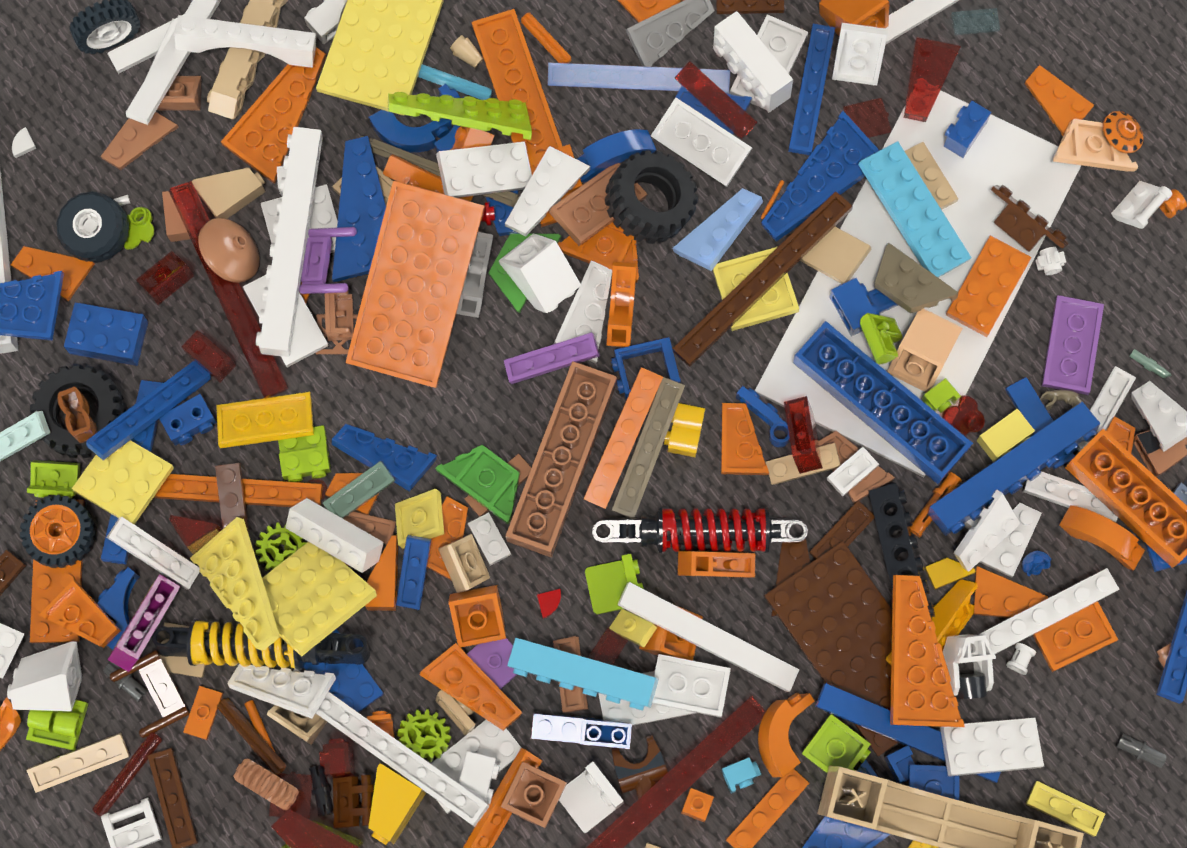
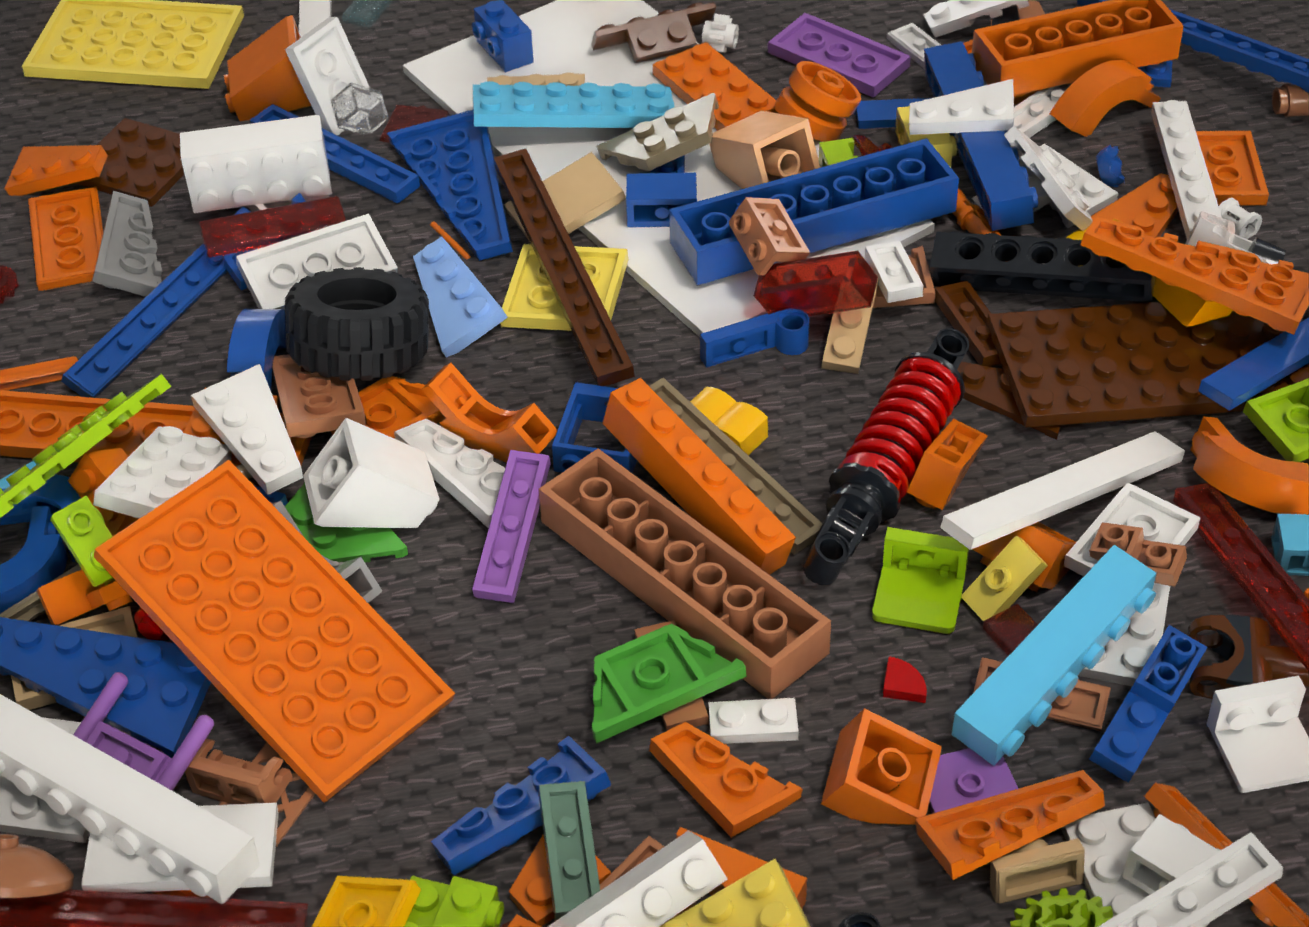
camera: 65 degrees left, 30 degrees down
light yellow plate [395,489,444,549] -> none
blue tile [396,535,432,610] -> none
tan slope [438,534,490,593] -> none
nougat slope [501,762,567,828] -> none
orange wing [721,403,769,475] -> none
lime brick [860,313,903,364] -> none
clear red wing [903,37,961,122] -> none
dark tan piece [1040,389,1084,410] -> none
sand green piece [1129,349,1172,378] -> none
none -> lime bracket [50,495,115,587]
none -> clear brick [330,83,389,135]
none -> nougat bracket [729,197,810,275]
none -> orange wheel [775,61,861,142]
none -> white wing [909,79,1014,135]
none -> nougat slope [1089,522,1187,587]

